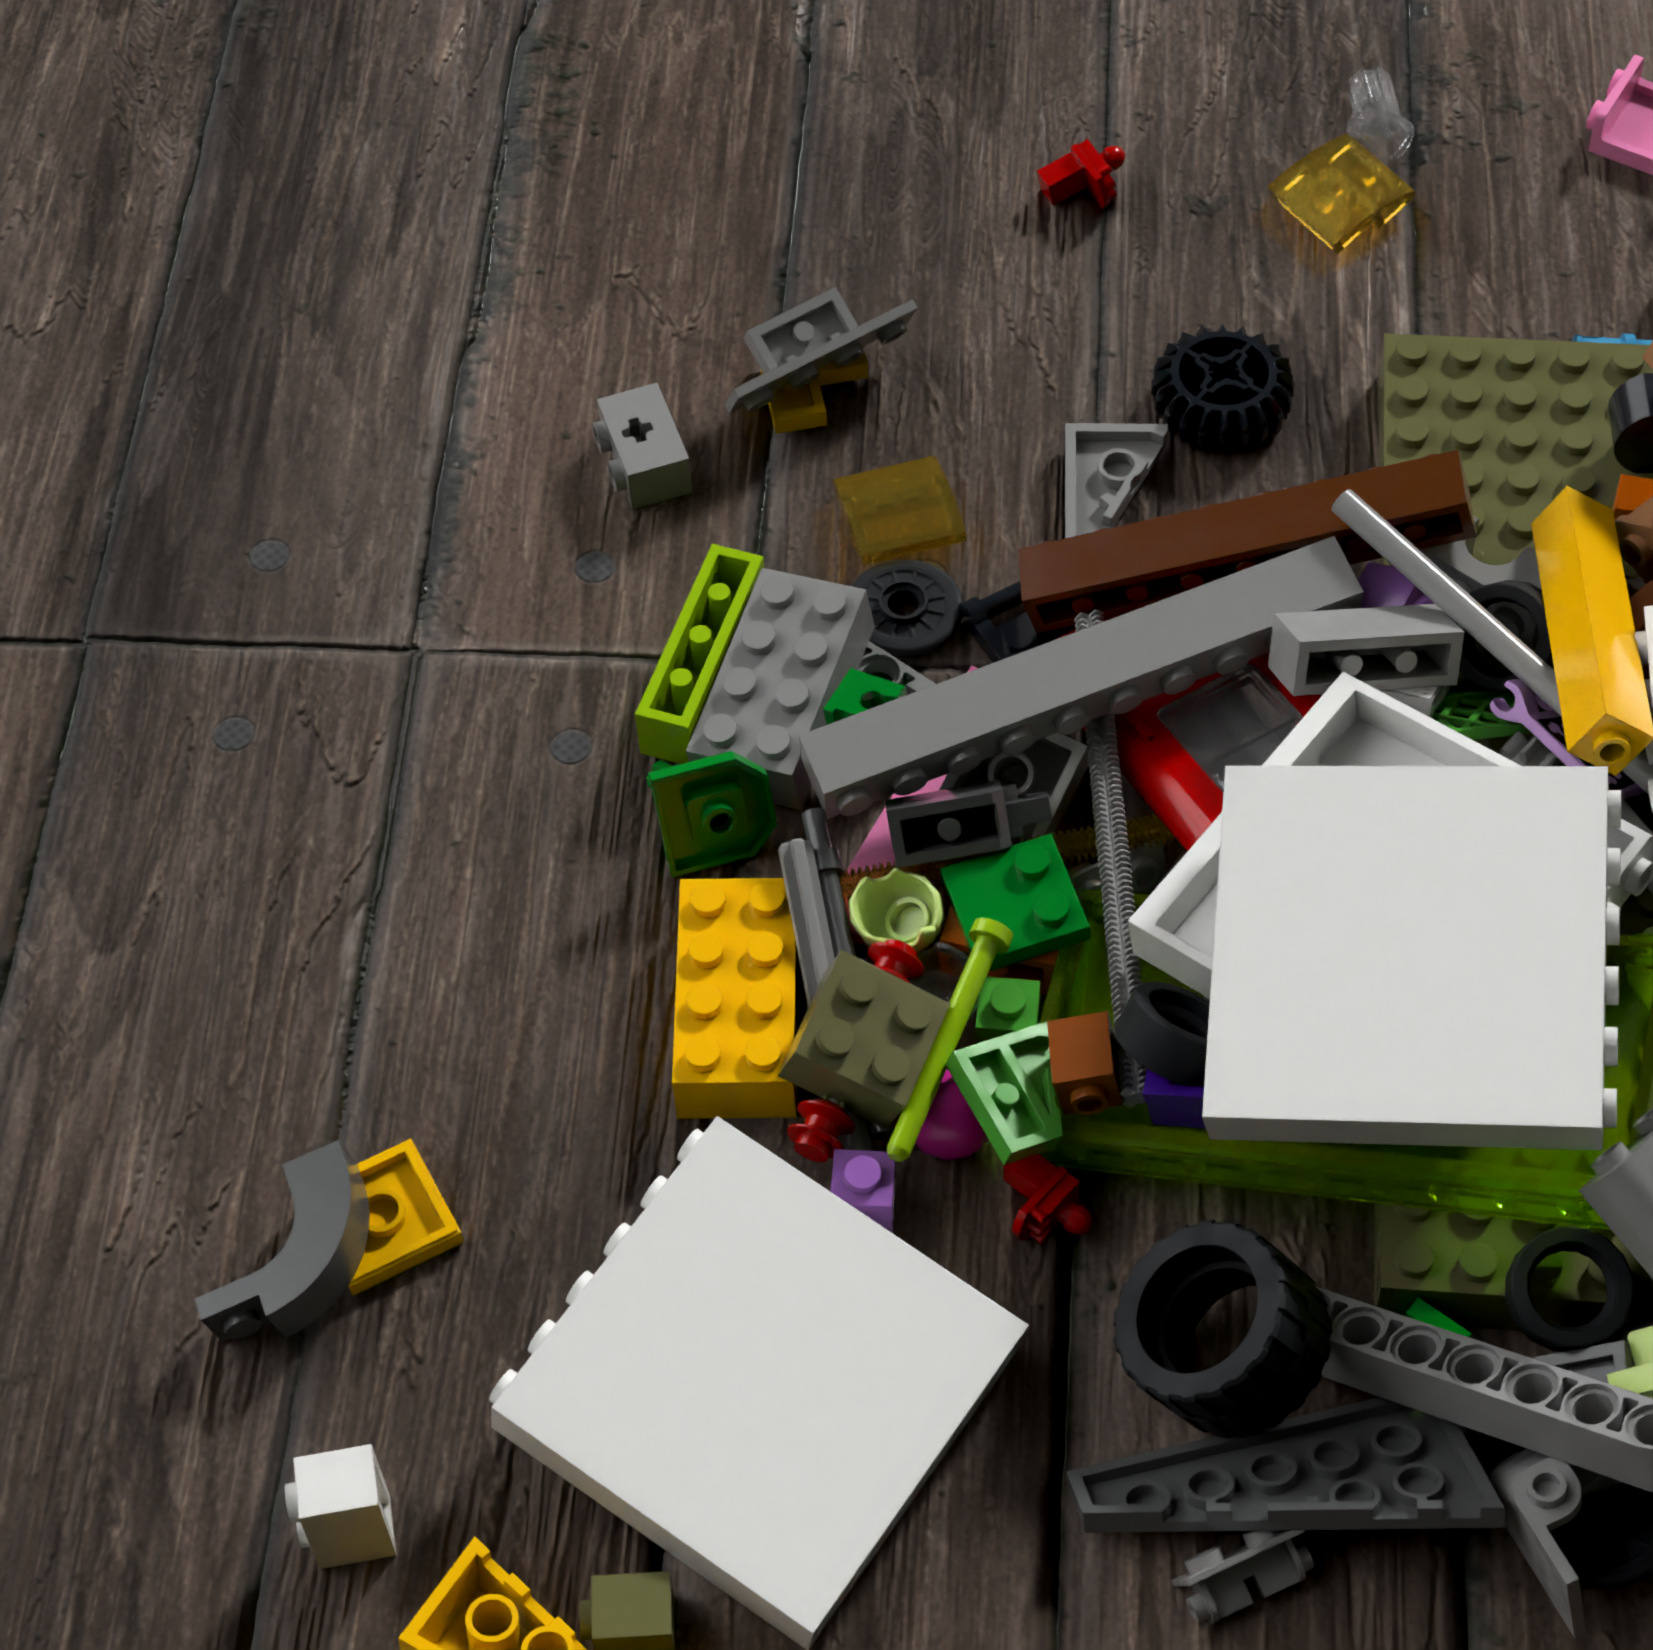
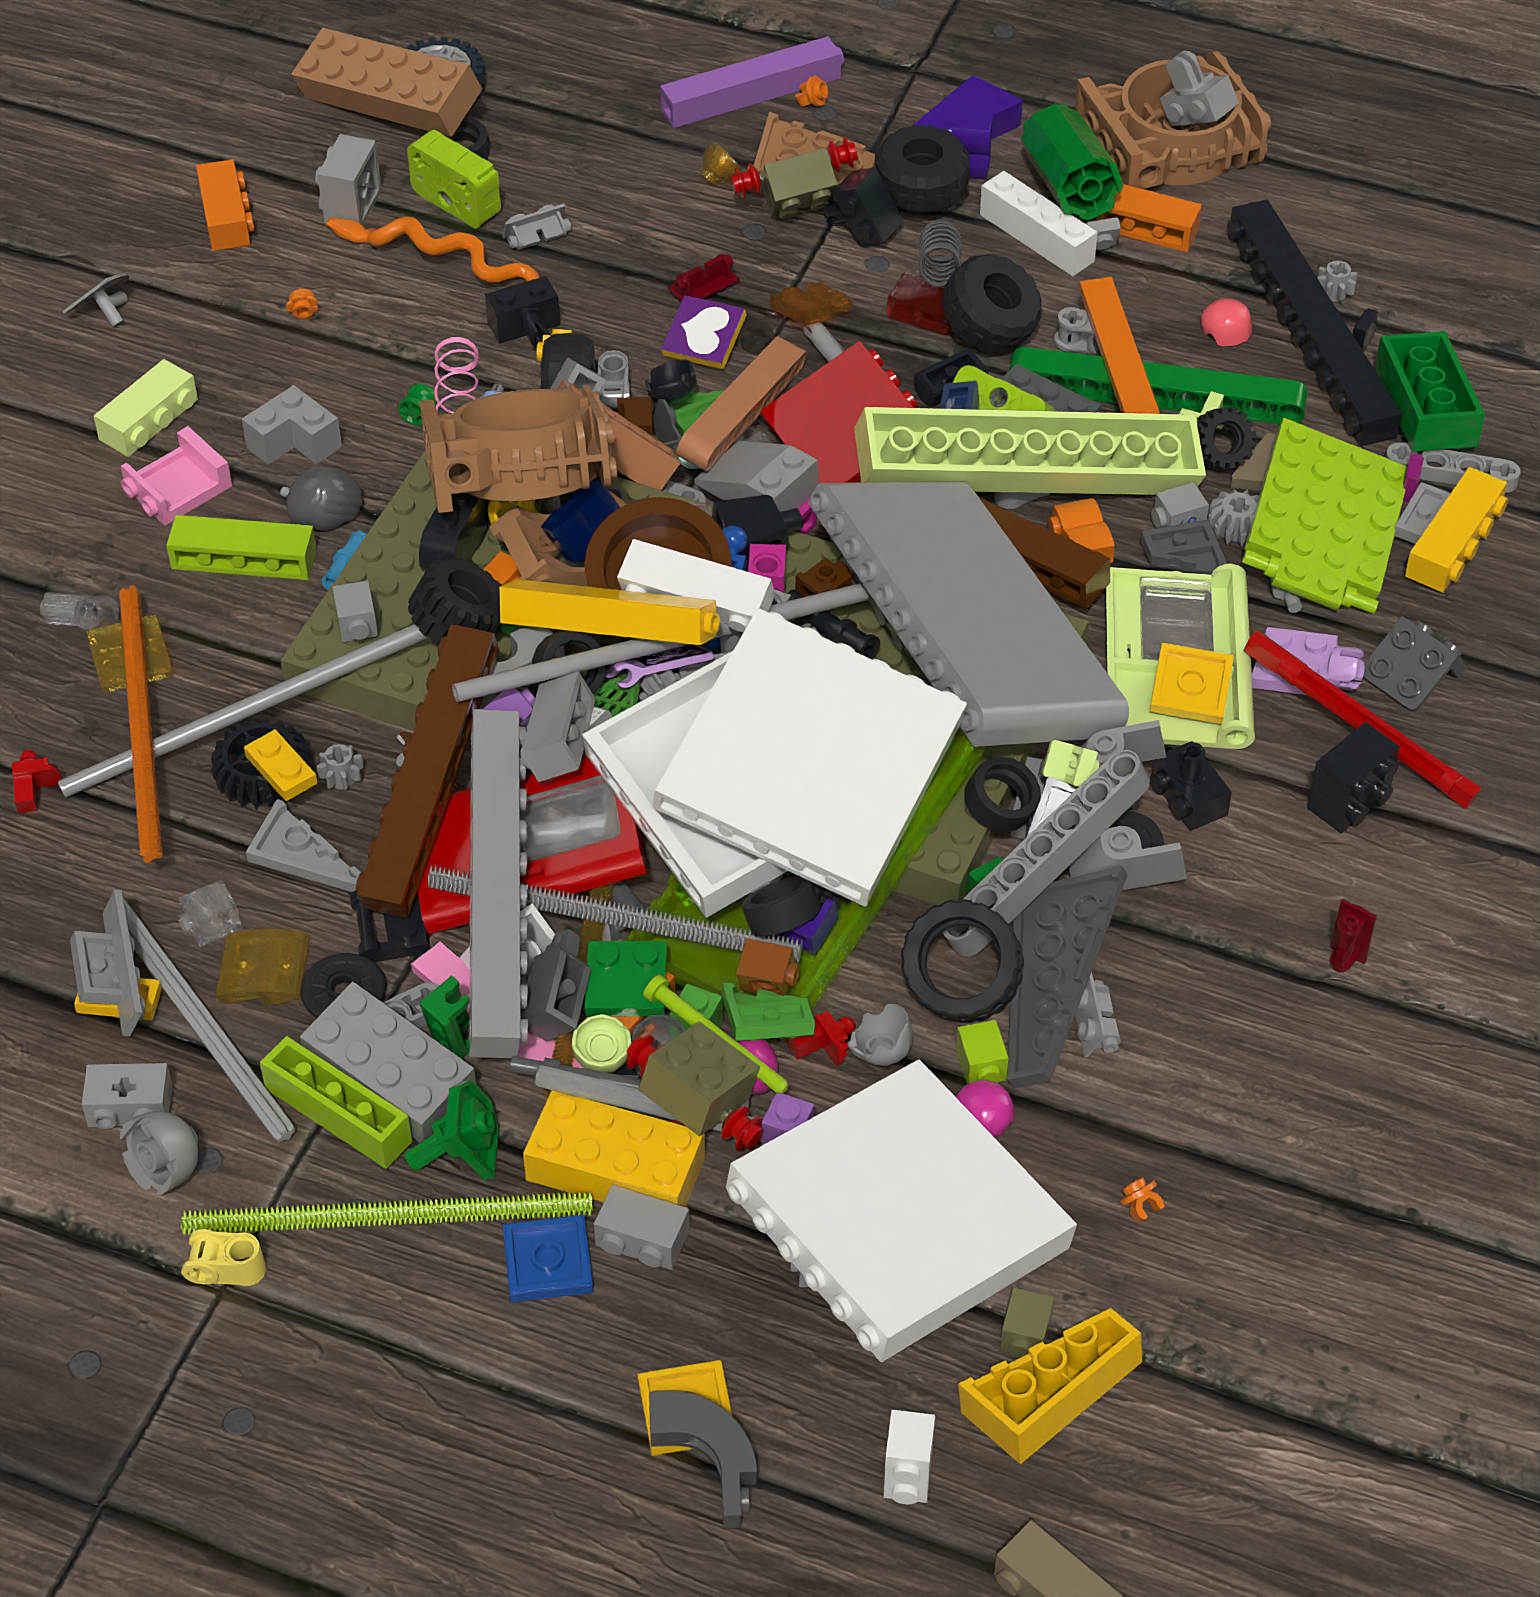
camera: 75 degrees left, 5 degrees down
none -> light grey piece [58,624,429,798]
none -> orange axle [119,585,163,863]
none -> light grey cylinder [120,1111,198,1195]
none -> light grey axle [123,898,295,1142]
none -> lime brick [166,515,317,580]
none -> clear brick [177,880,242,947]
none -> lime axle [181,1192,593,1235]
none -> light yellow piece [182,1229,266,1286]
none -> yellow plate [244,729,318,801]
none -> light grey gear [317,744,364,790]
none -> light grey brick [332,580,378,642]
none -> black tyre [408,557,502,645]
none -> blue tile [503,1215,593,1303]
none -> light grey brick [594,1184,690,1270]
none -> light grey hair [847,1004,913,1066]
none -> lime brick [956,1020,1009,1084]
none -> dark pink hair [956,1079,1015,1137]

